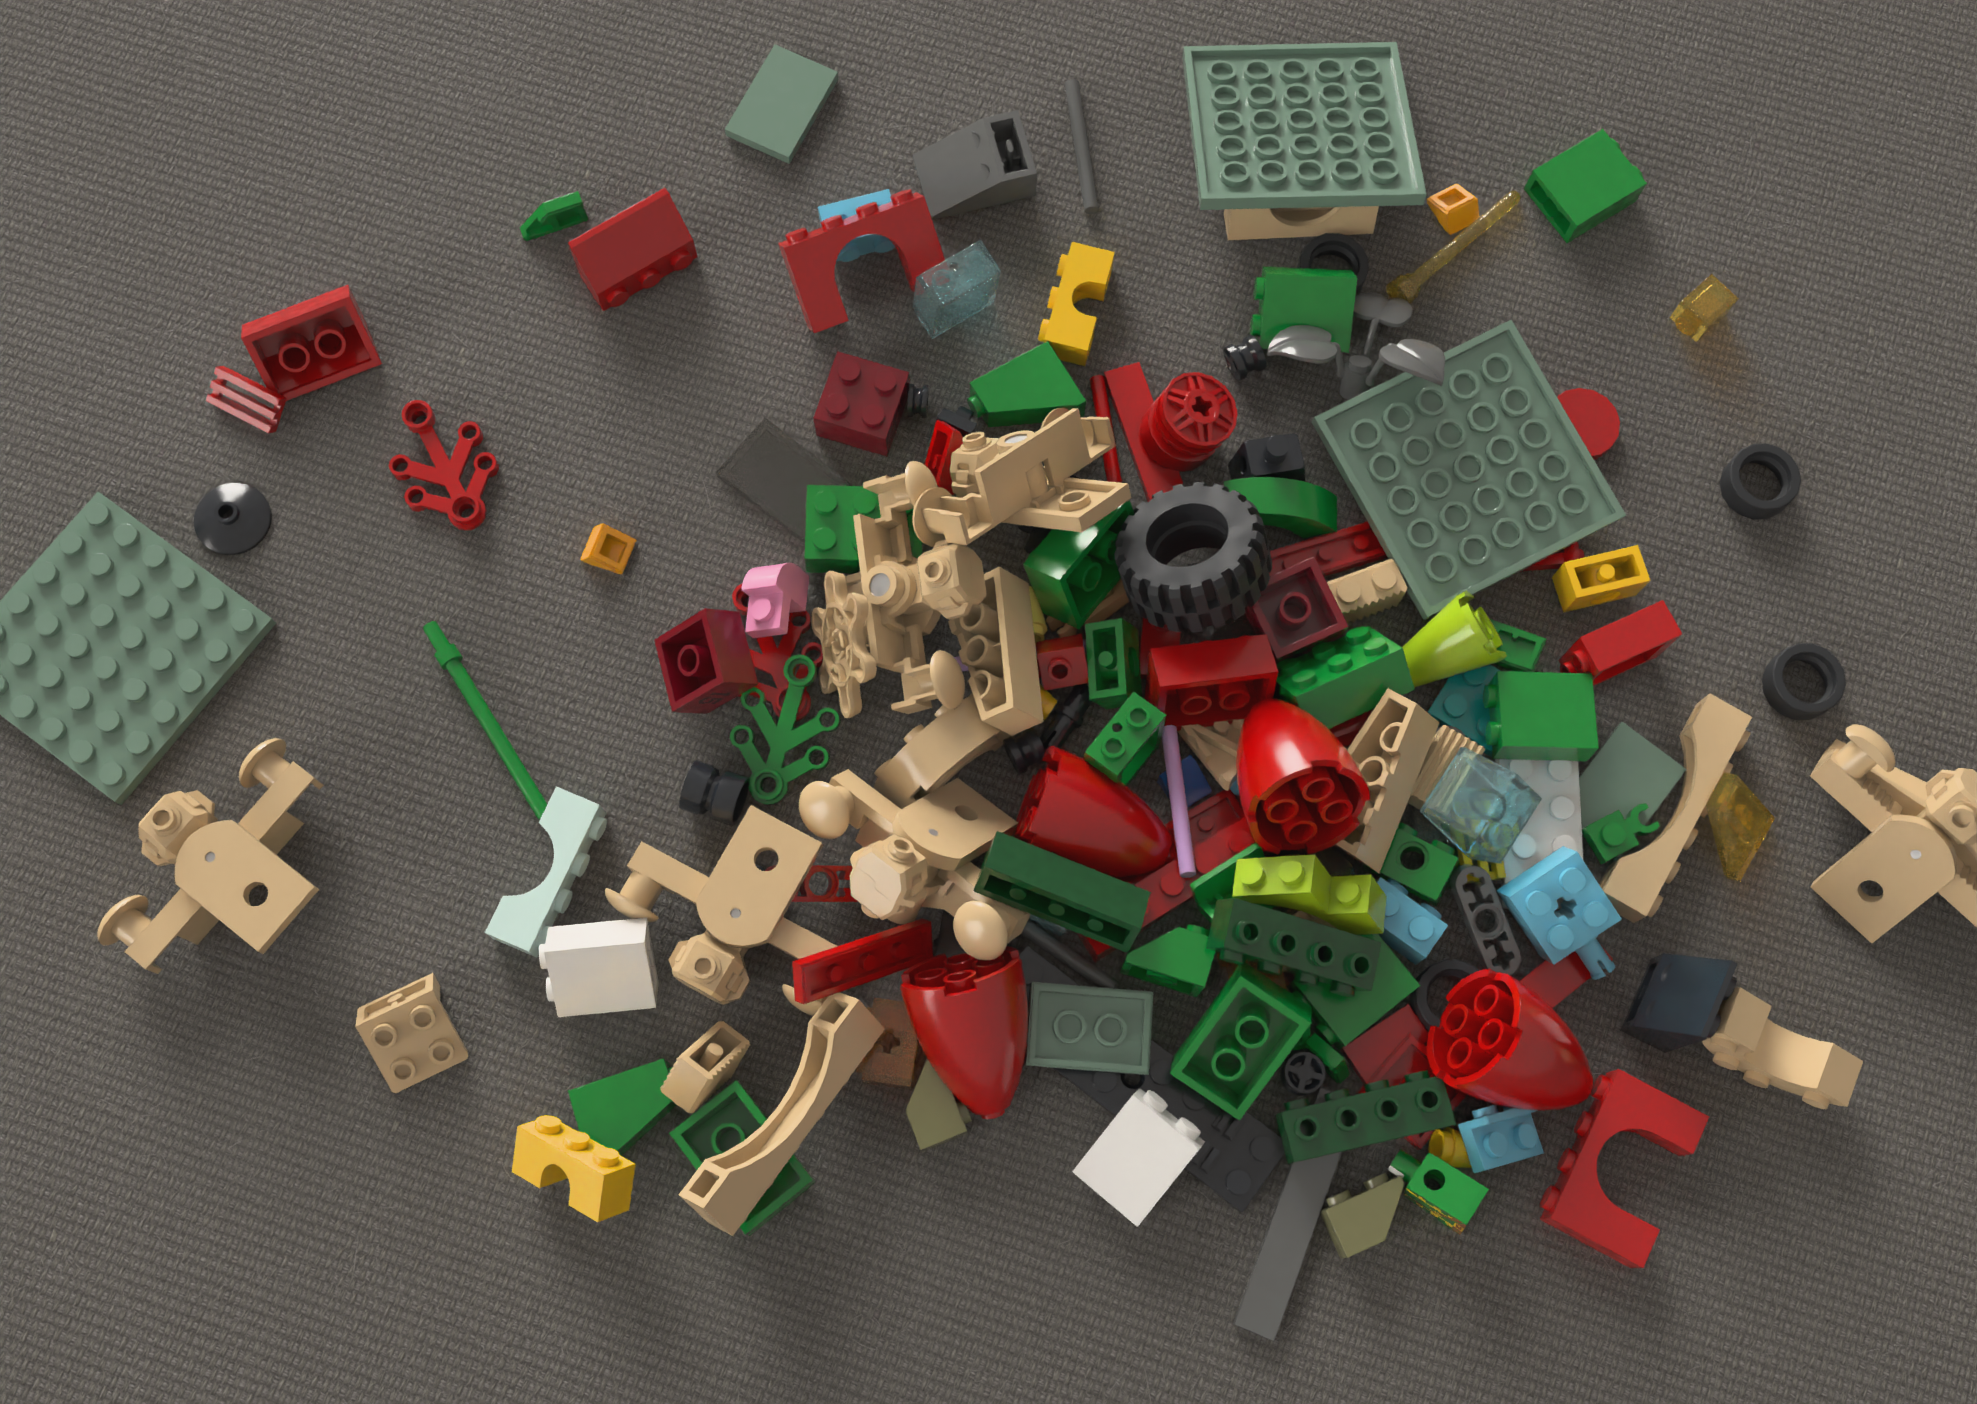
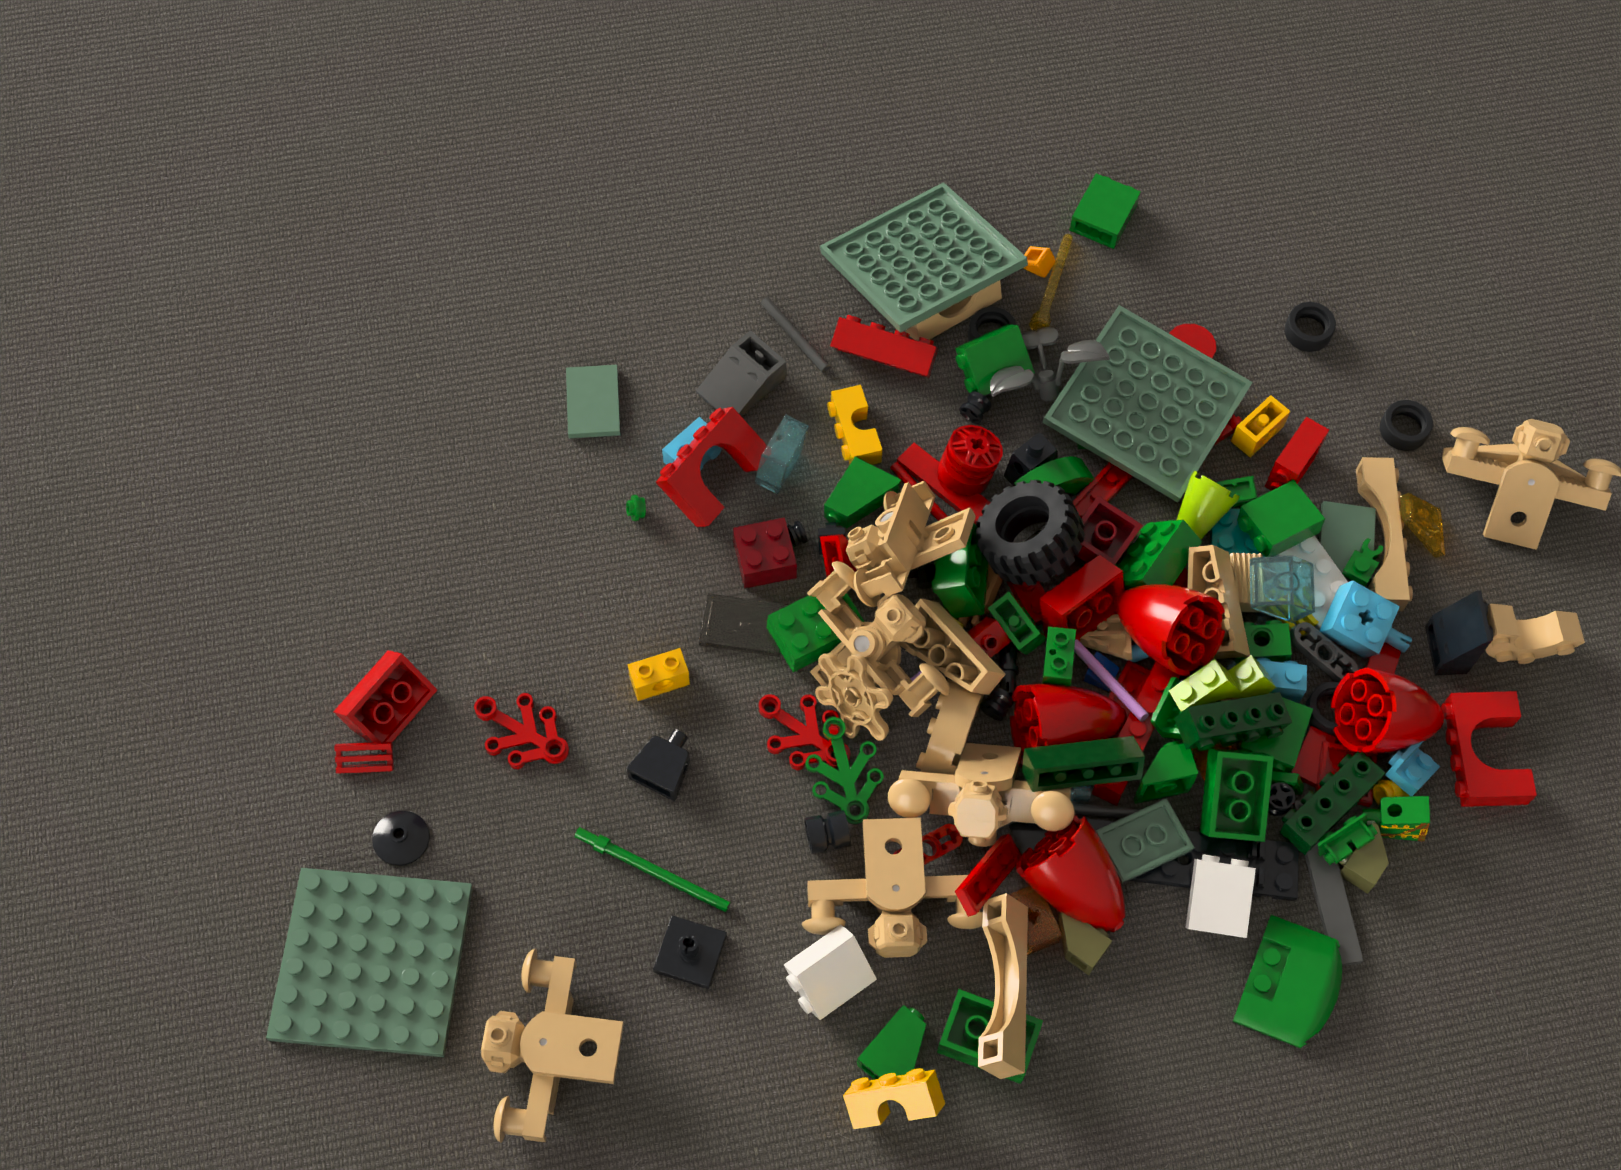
camera: 30 degrees left, 10 degrees down
tan bracket [355,973,468,1093] -> none
light aqua arch [485,787,607,958] -> none
green tile [520,191,589,241] -> none
red slope [568,188,698,311] -> none
light orange slope [580,523,636,575] -> none
dark red brick [654,608,758,714] -> none
tan brick [660,1021,750,1113] -> none
bright pink brick [742,563,809,638] -> none
tan brick [1327,559,1408,624] -> none
clear yellow brick [1670,274,1739,342] -> none
none -> green plate [626,495,646,521]
none -> black torso [626,729,690,802]
none -> yellow brick [628,648,690,701]
none -> black tile [653,915,727,989]
none -> red brick [830,315,938,378]
none -> green slope [1233,915,1342,1049]
none -> green hinge [1317,813,1378,865]

